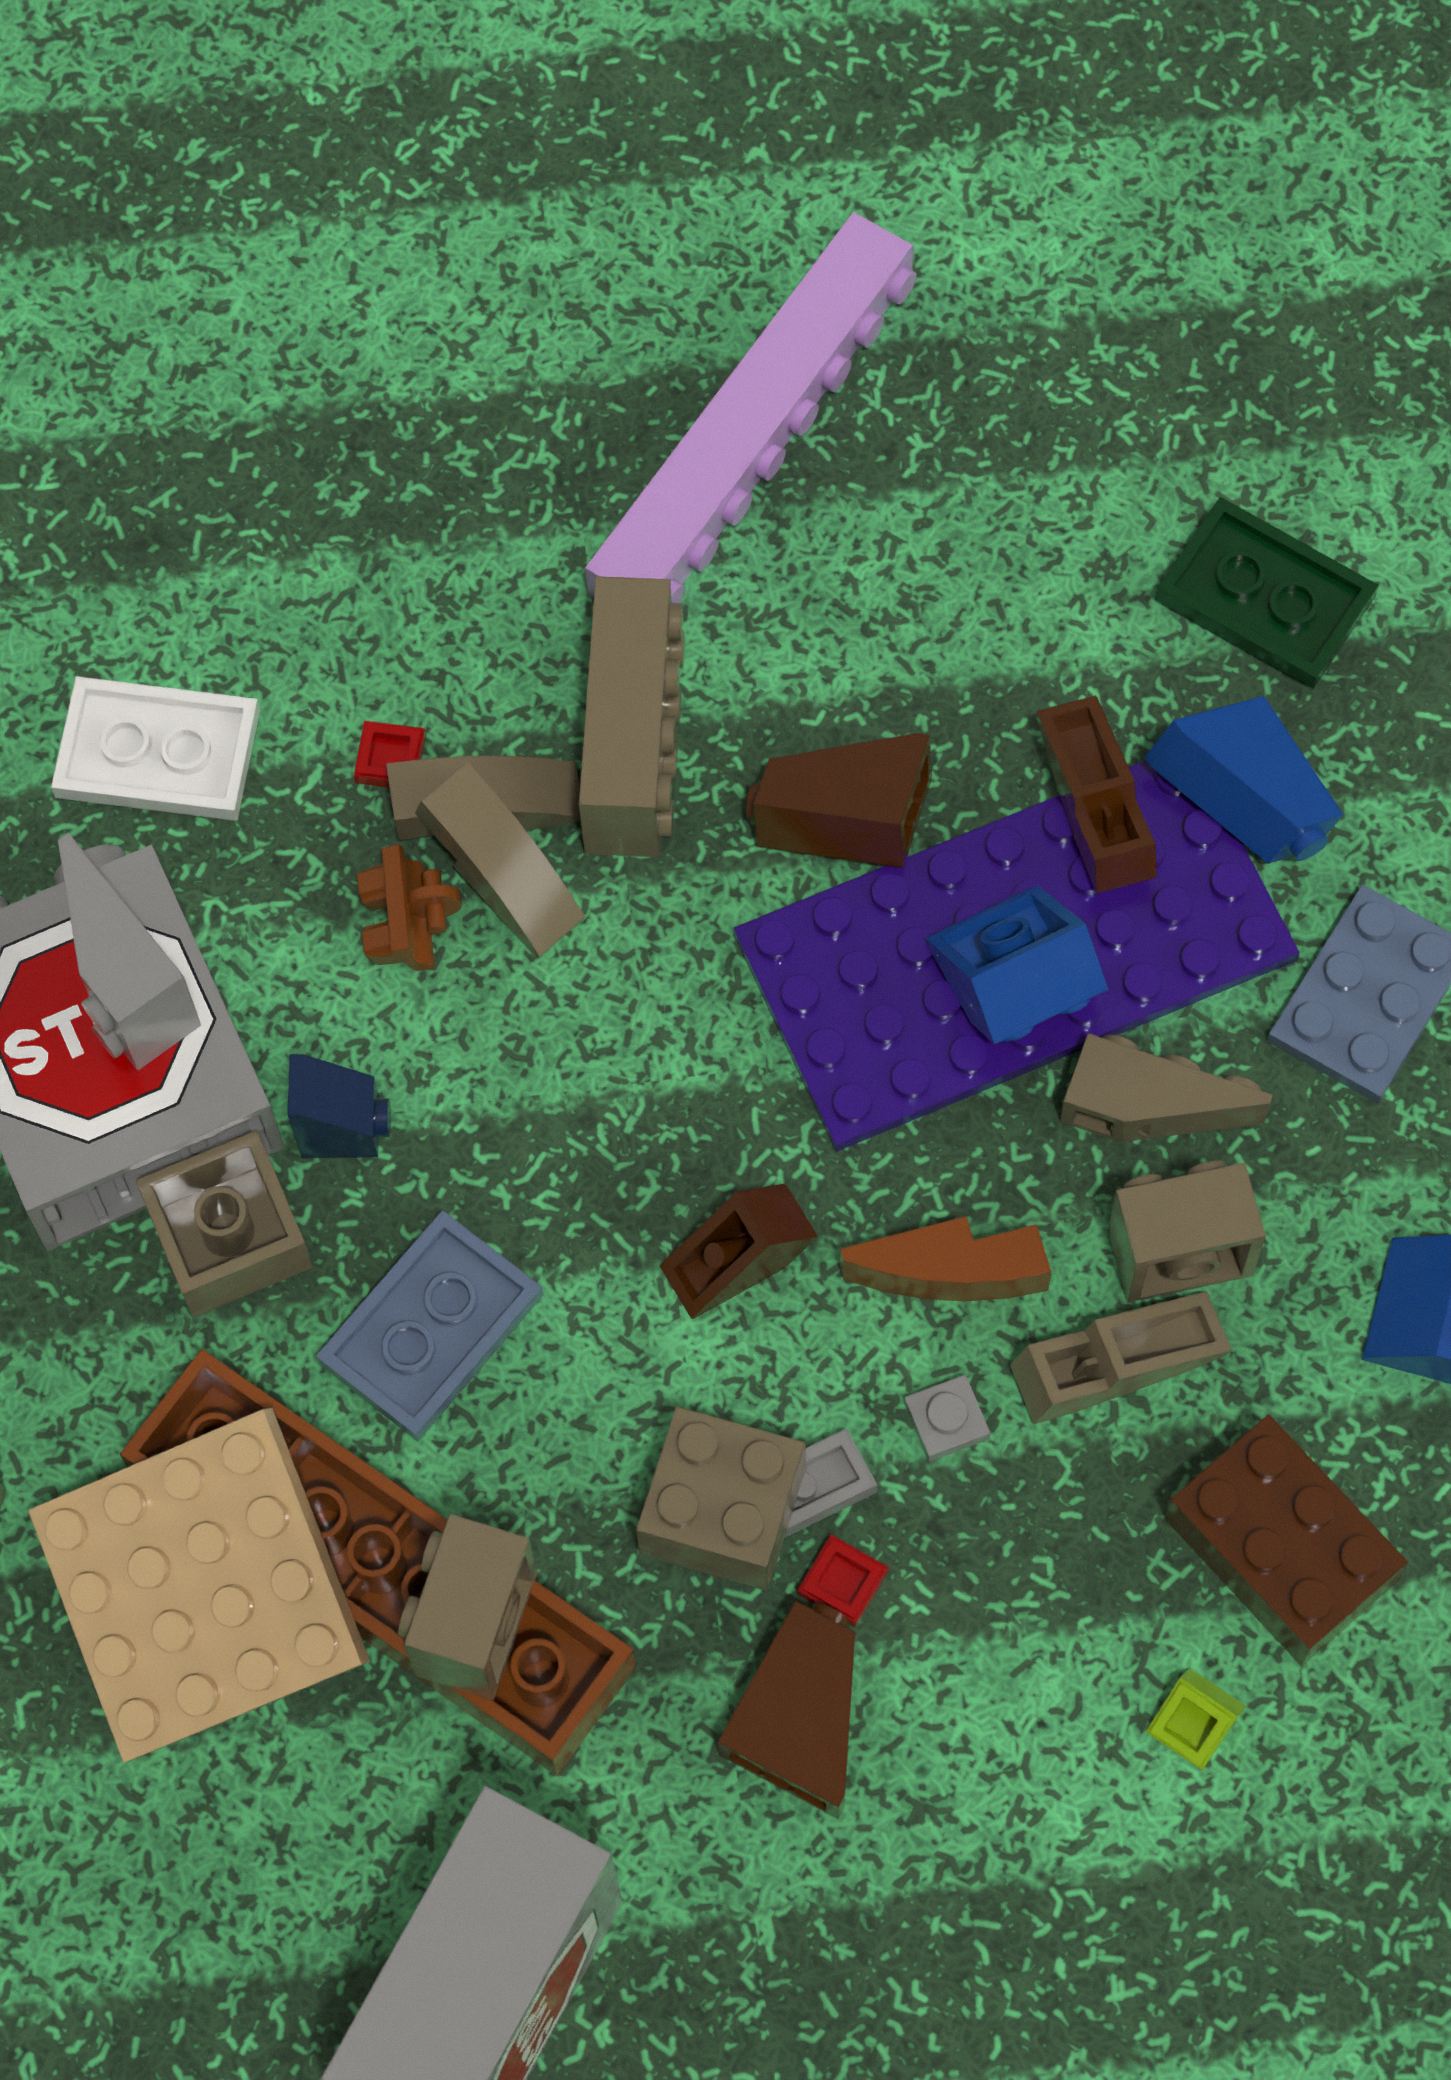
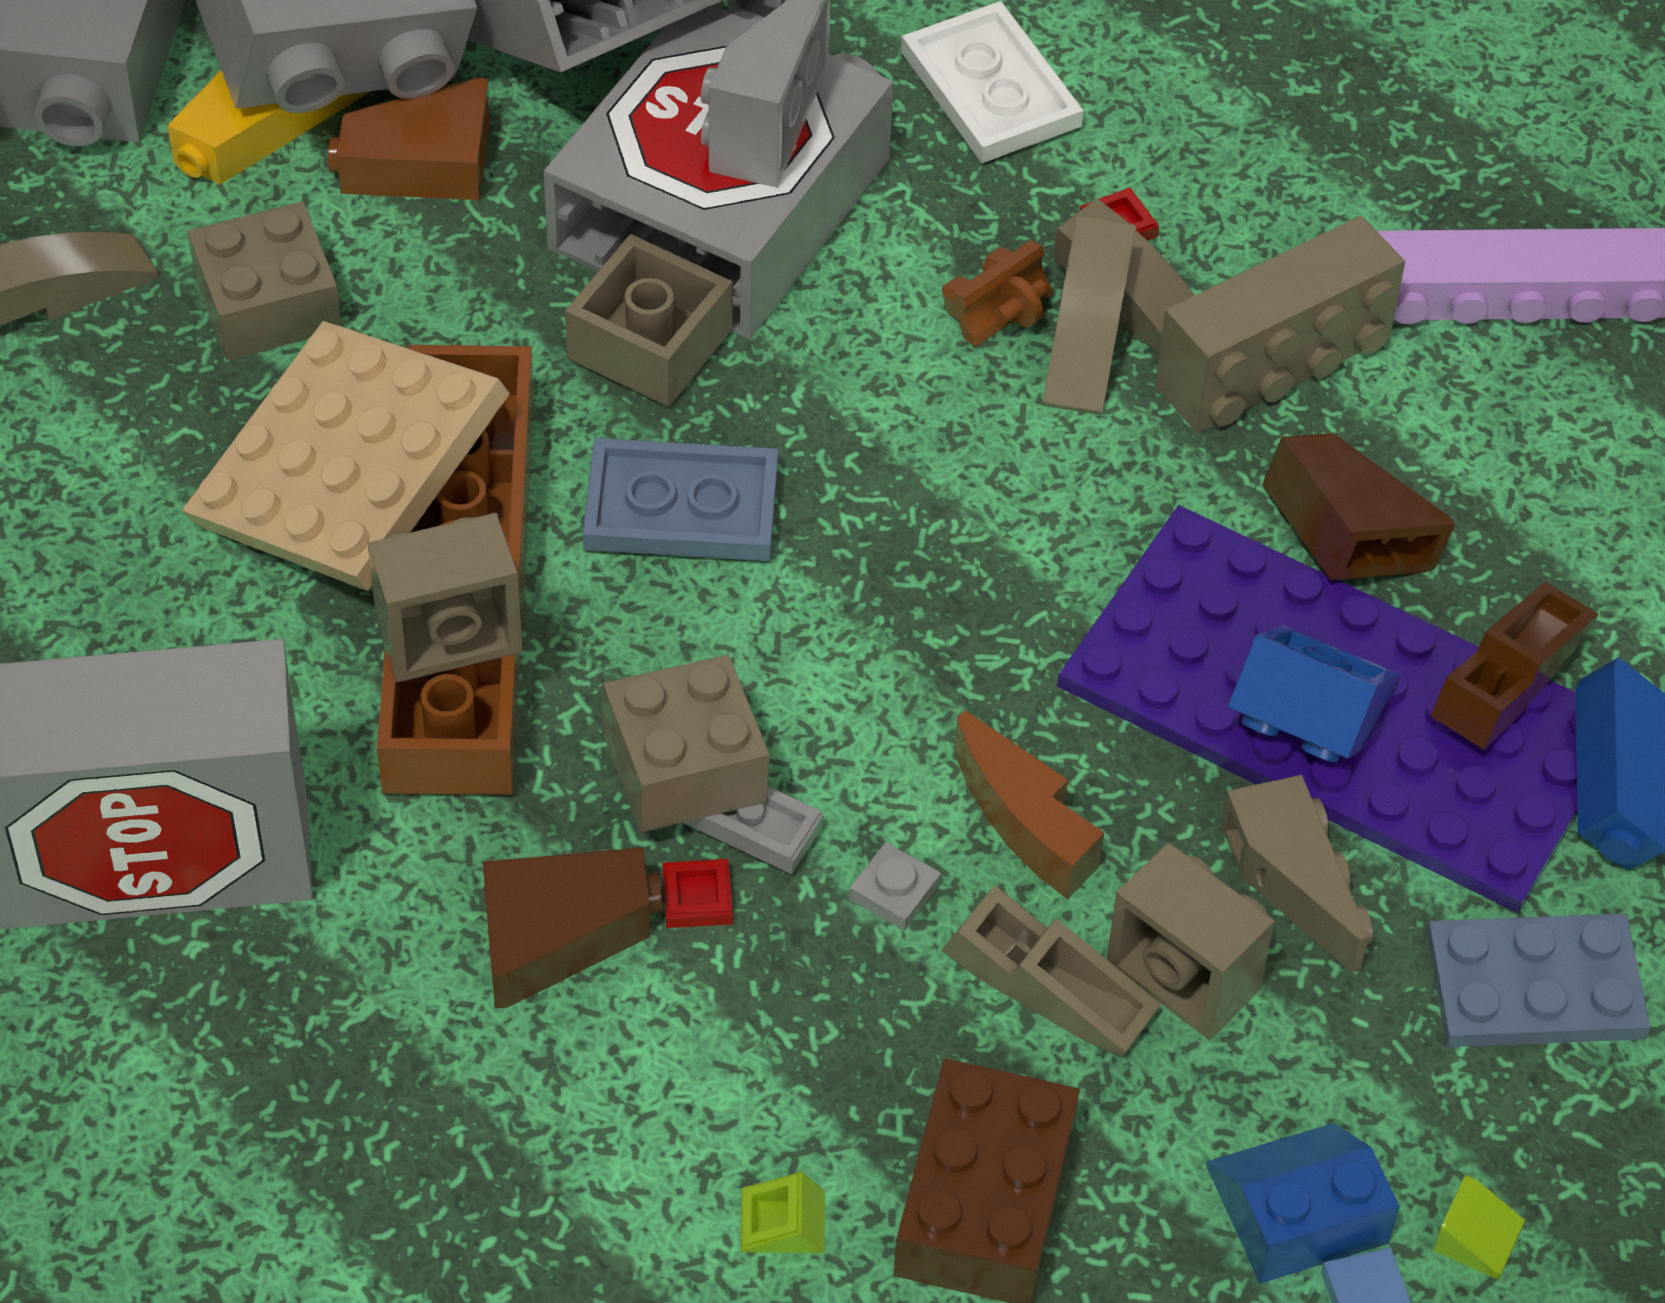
camera: 50 degrees right, 15 degrees down
dark blue slope [288,1054,391,1158] -> none
reddish brown slope [660,1183,818,1319] -> none

